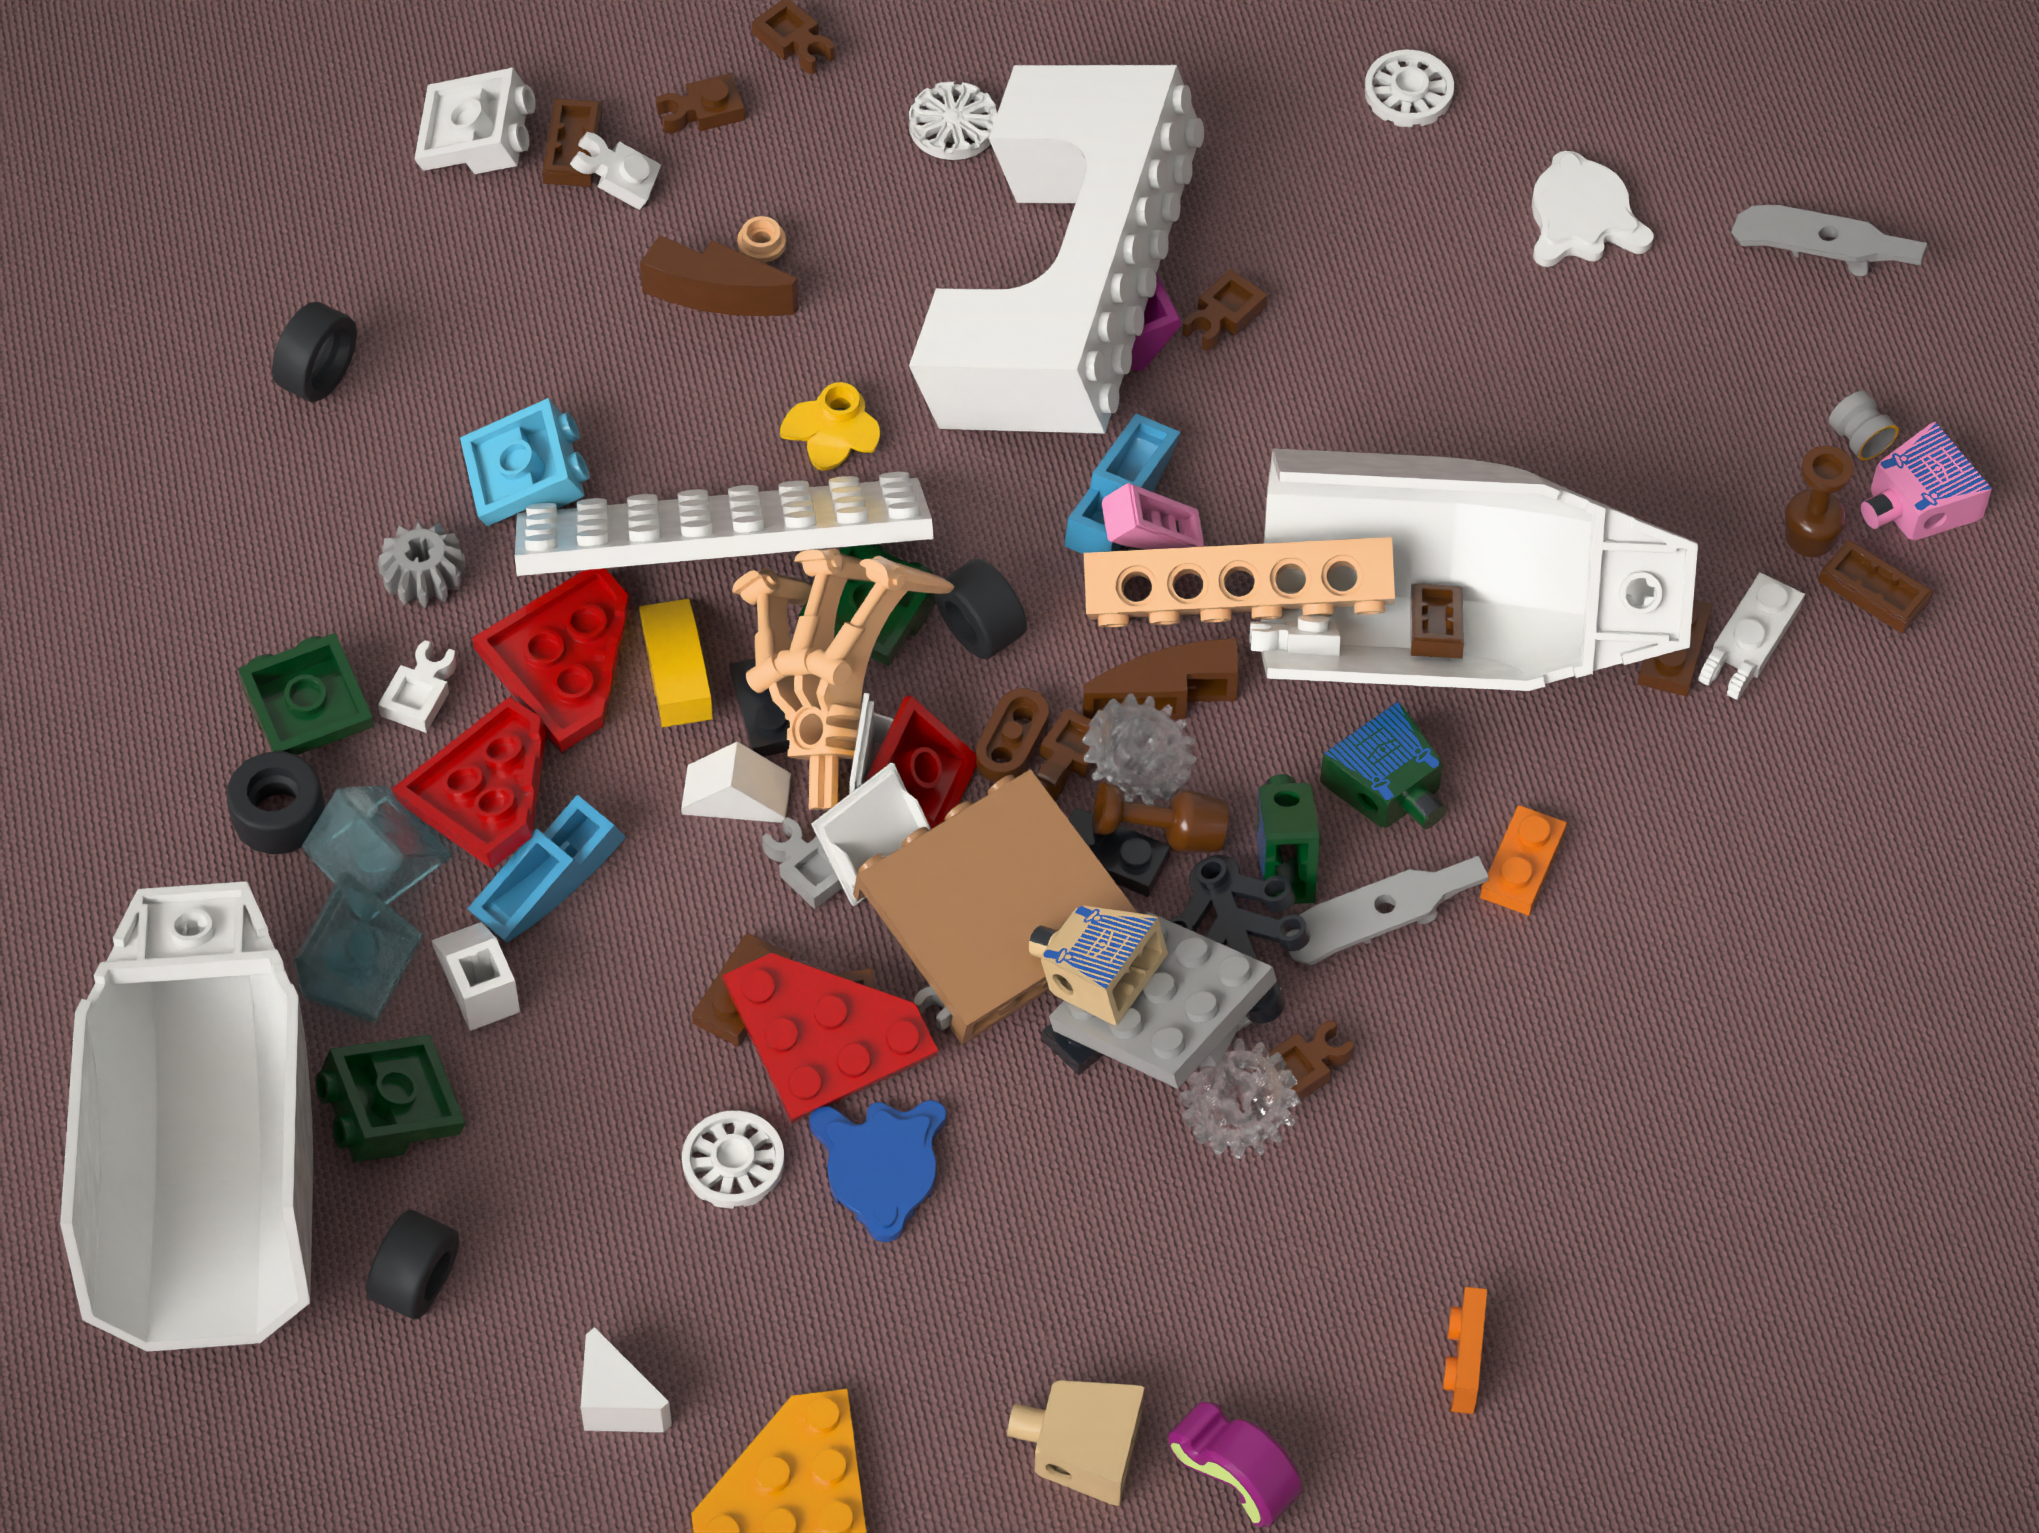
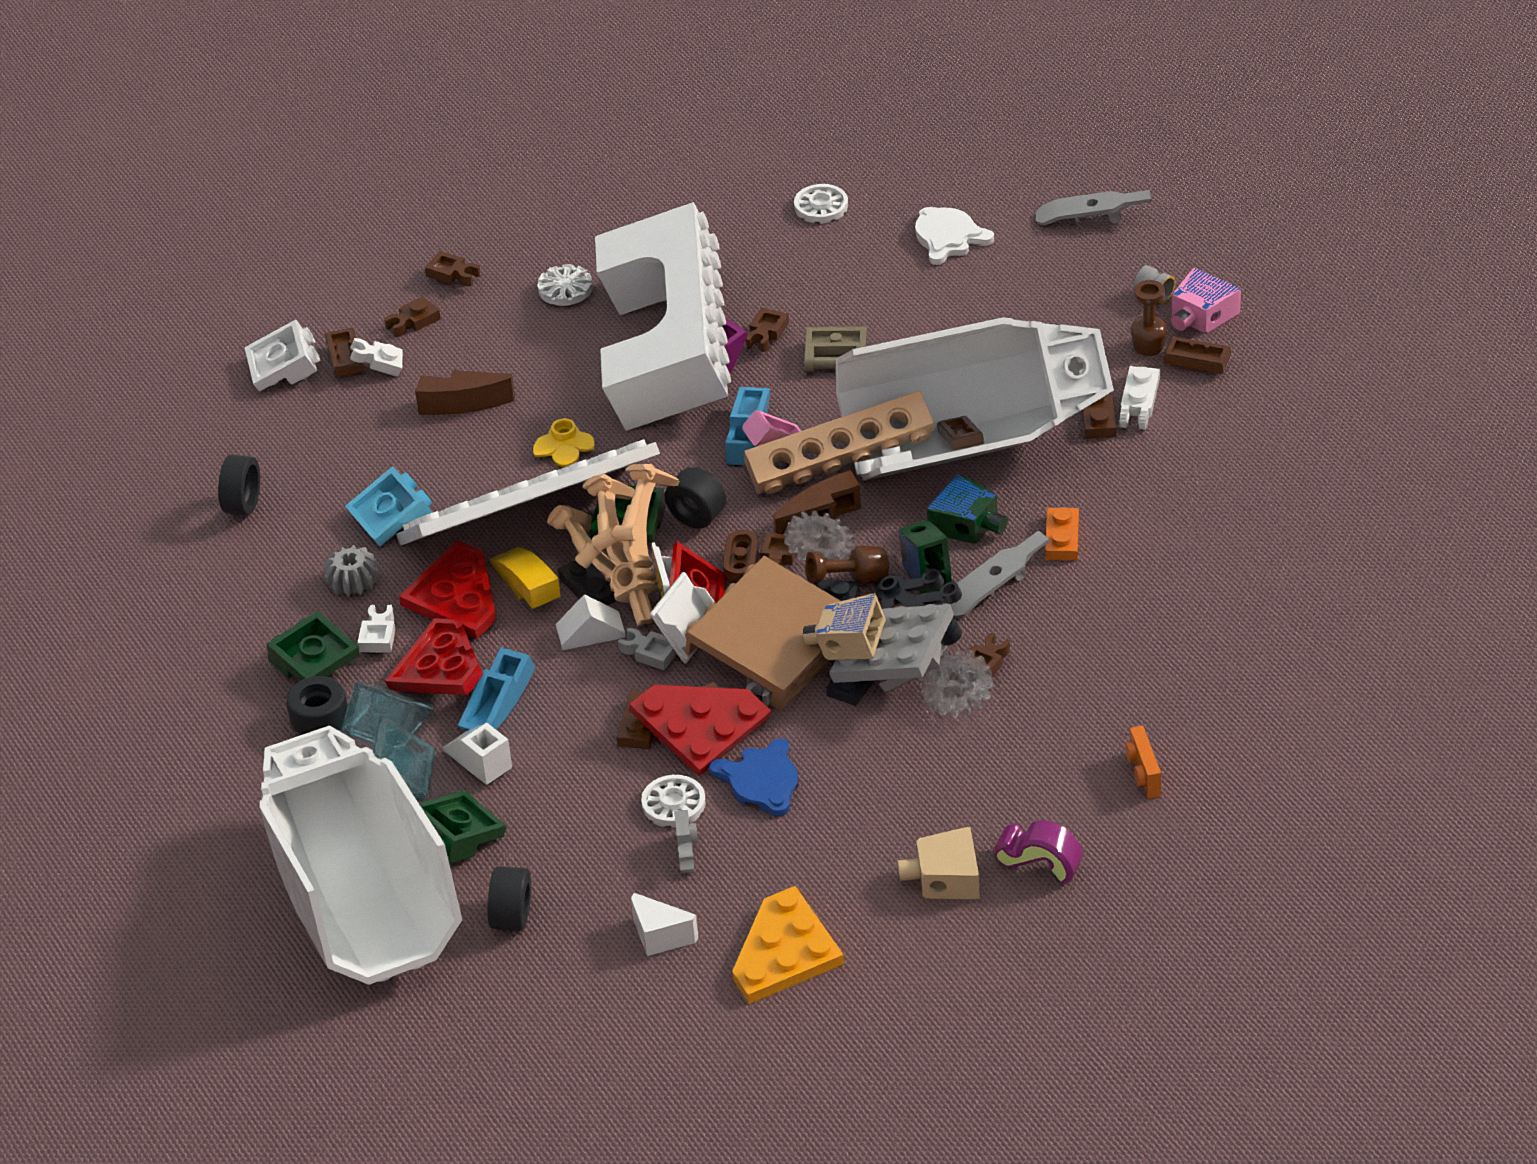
camera: 15 degrees left, 15 degrees down
light nougat plate [737,216,786,263] -> none
none -> light grey plate [674,810,698,873]
none -> dark tan plate [804,327,867,372]

